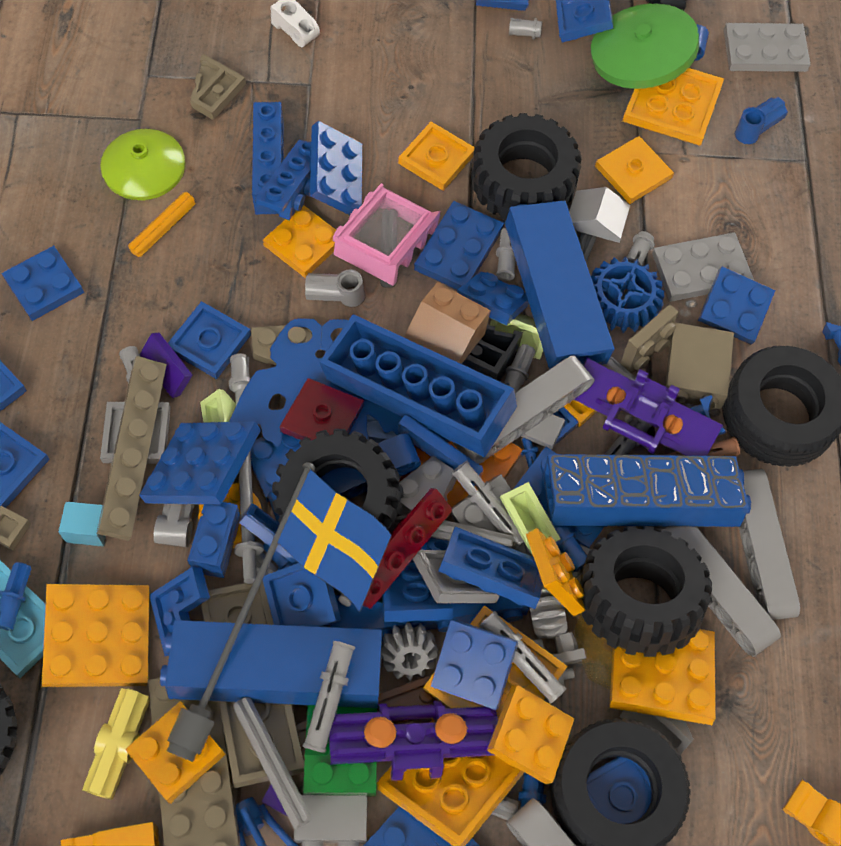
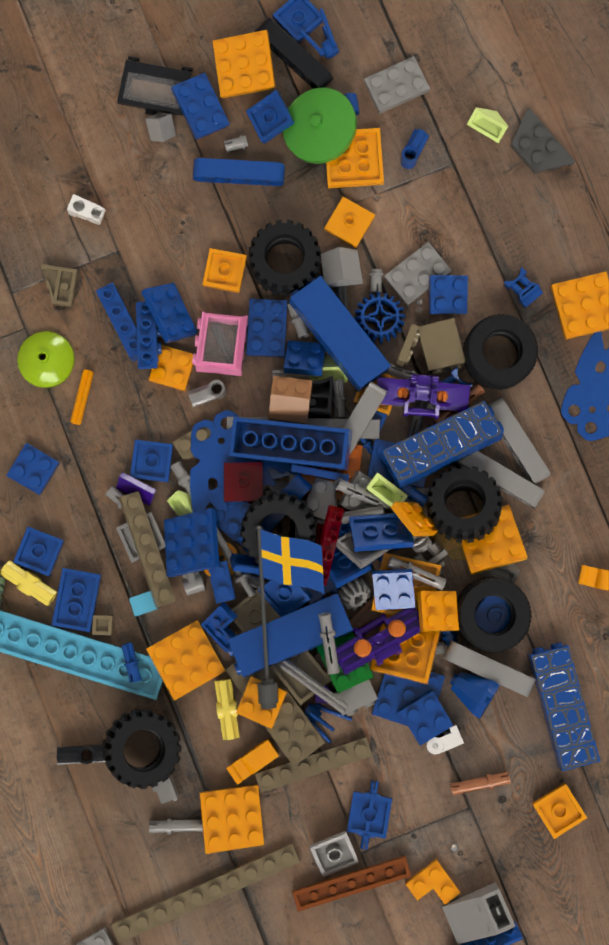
camera: 20 degrees left, 20 degrees up
none -> blue beam [192,158,285,186]

